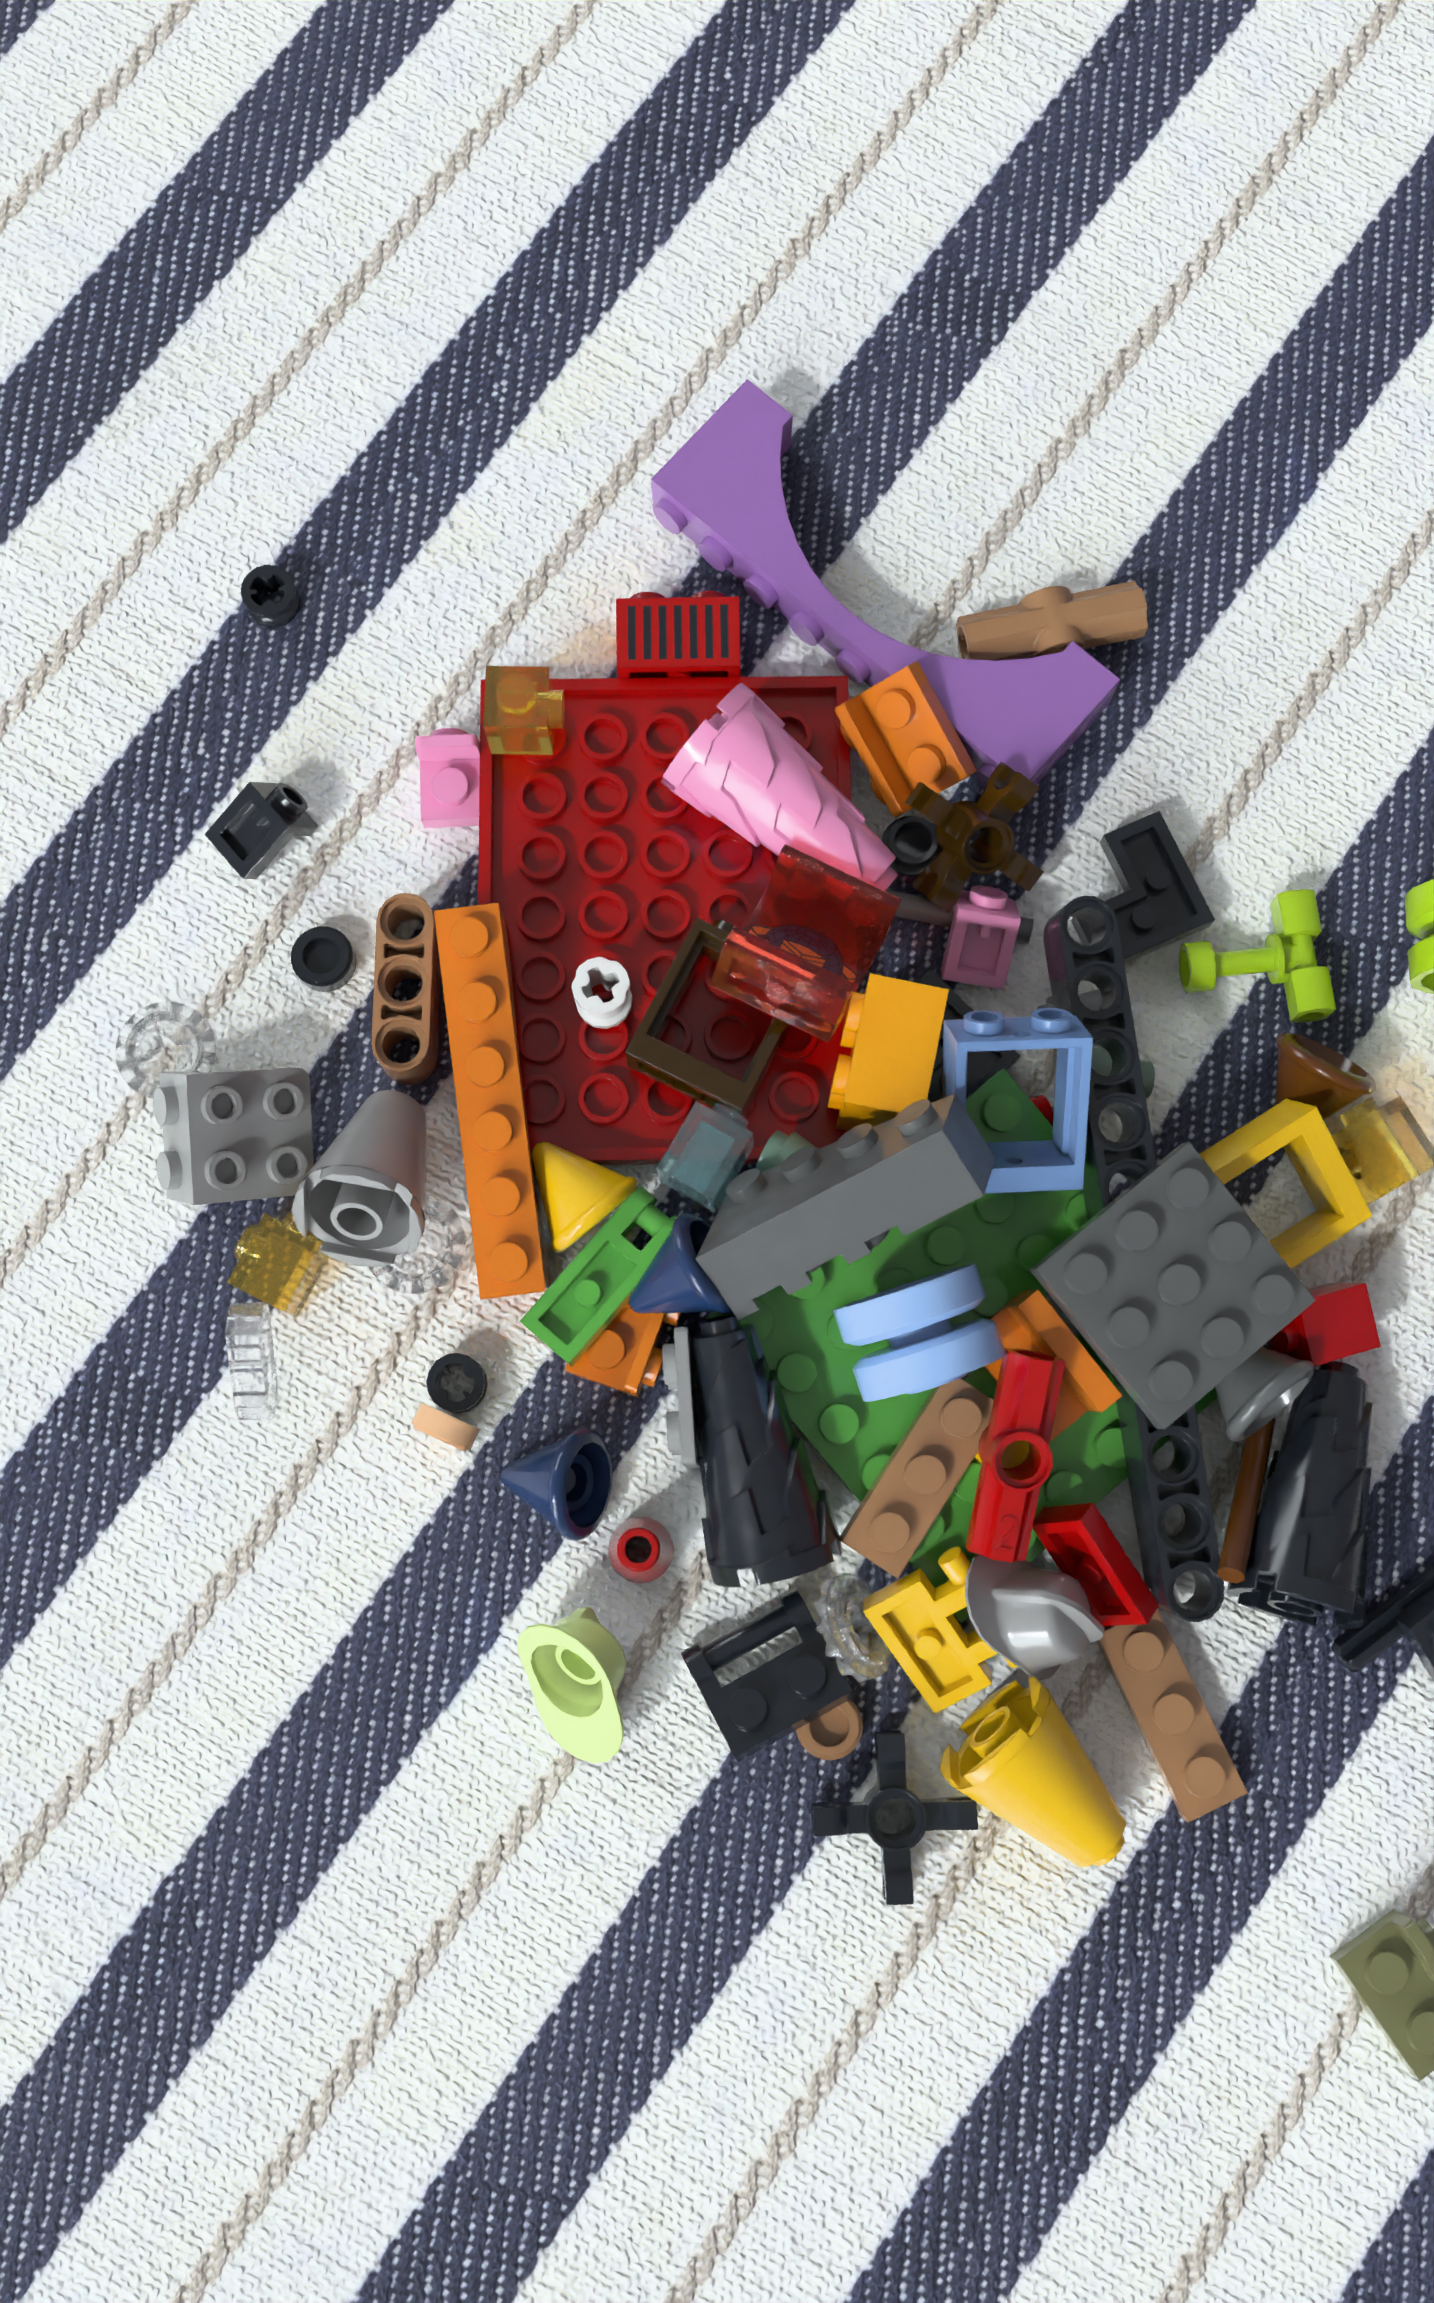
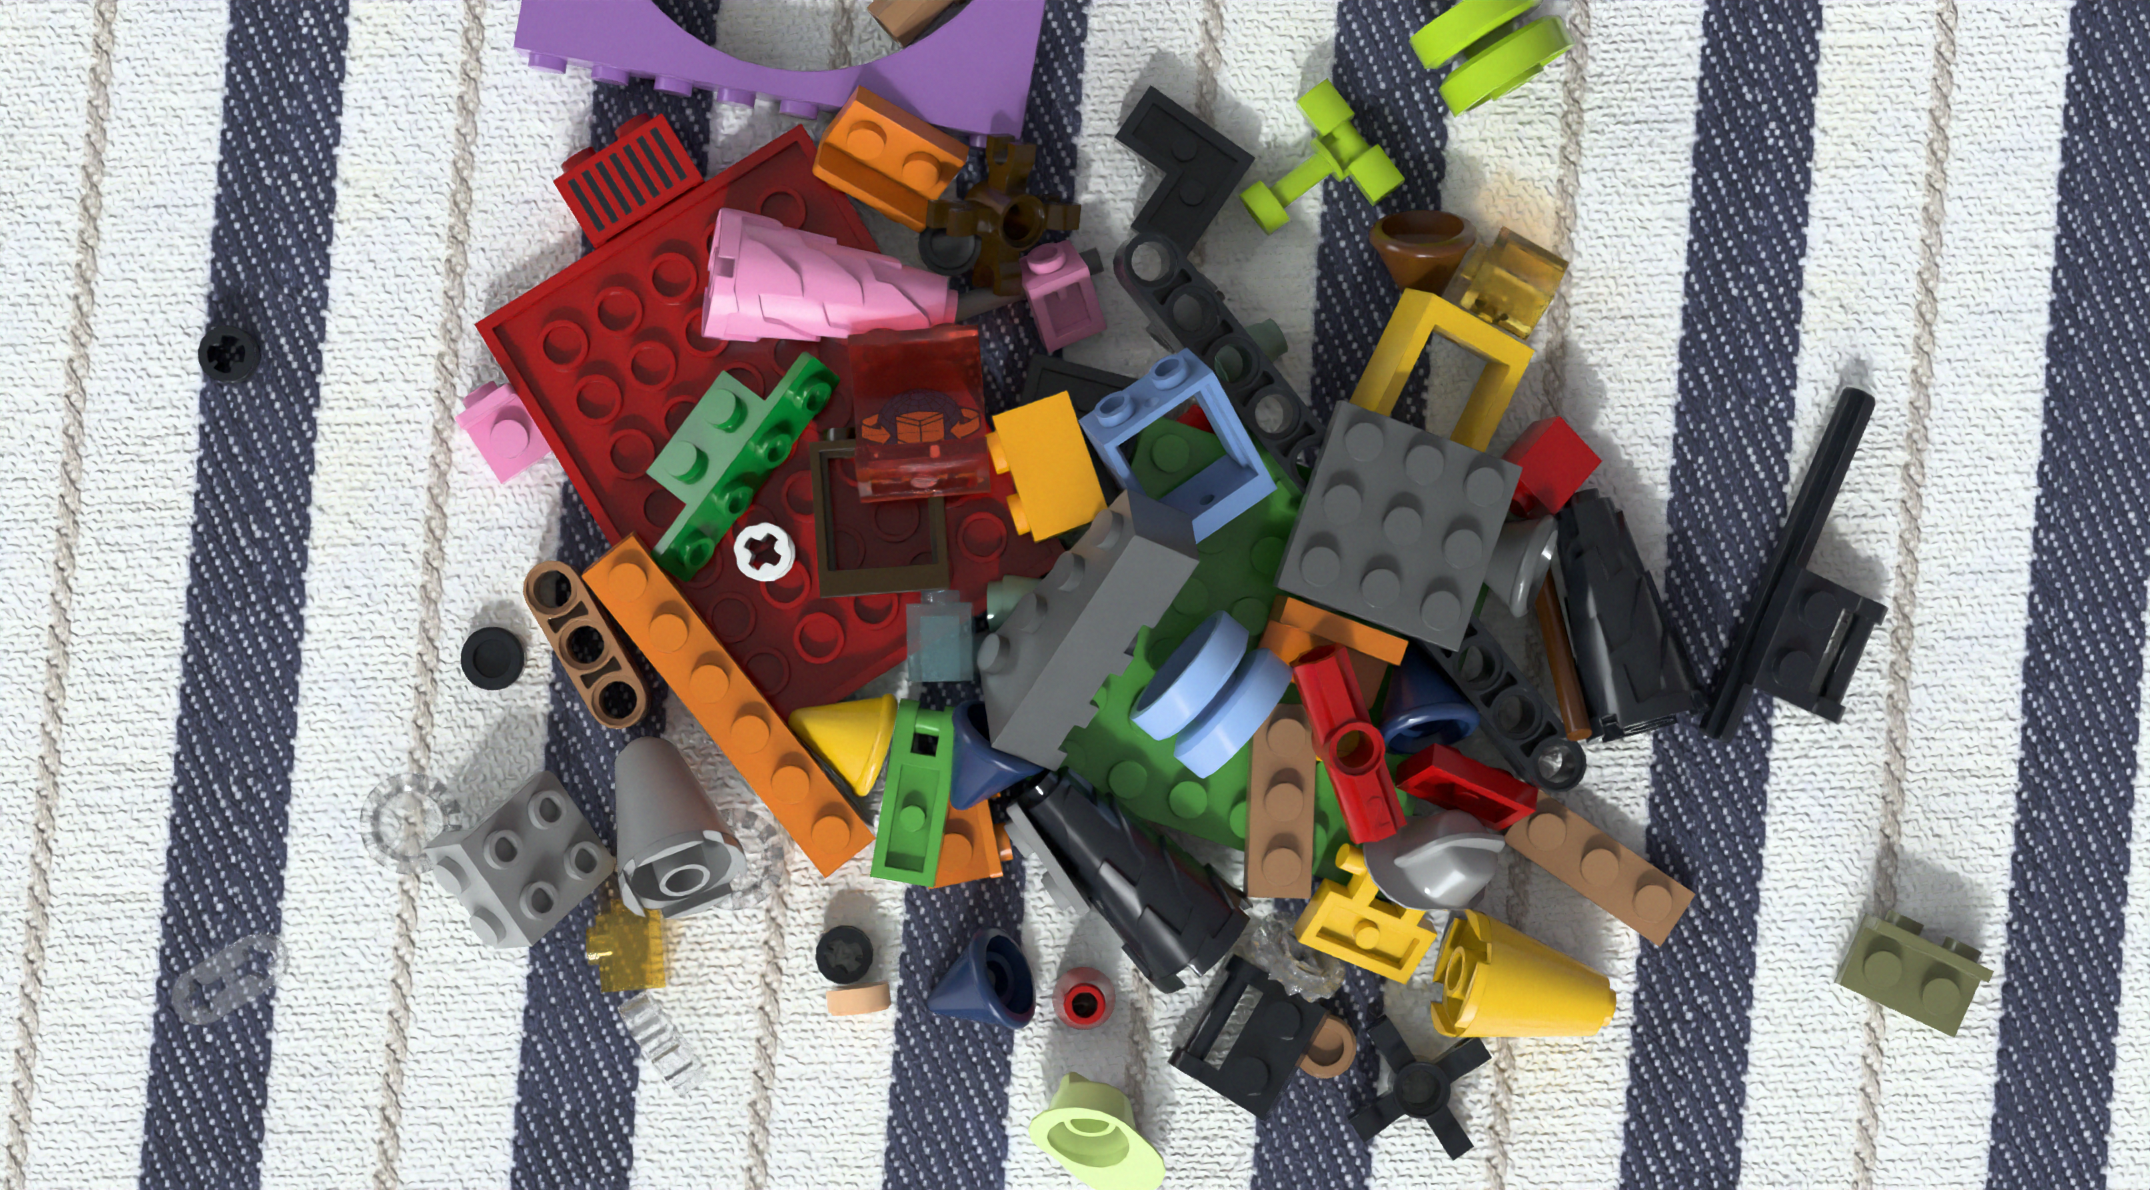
camera: 35 degrees left, 10 degrees up
black bracket [204,782,318,879] -> none
clear yellow brick [483,666,565,755] -> none
none -> green bracket [646,351,840,582]
none -> dark blue hat [1376,645,1481,755]

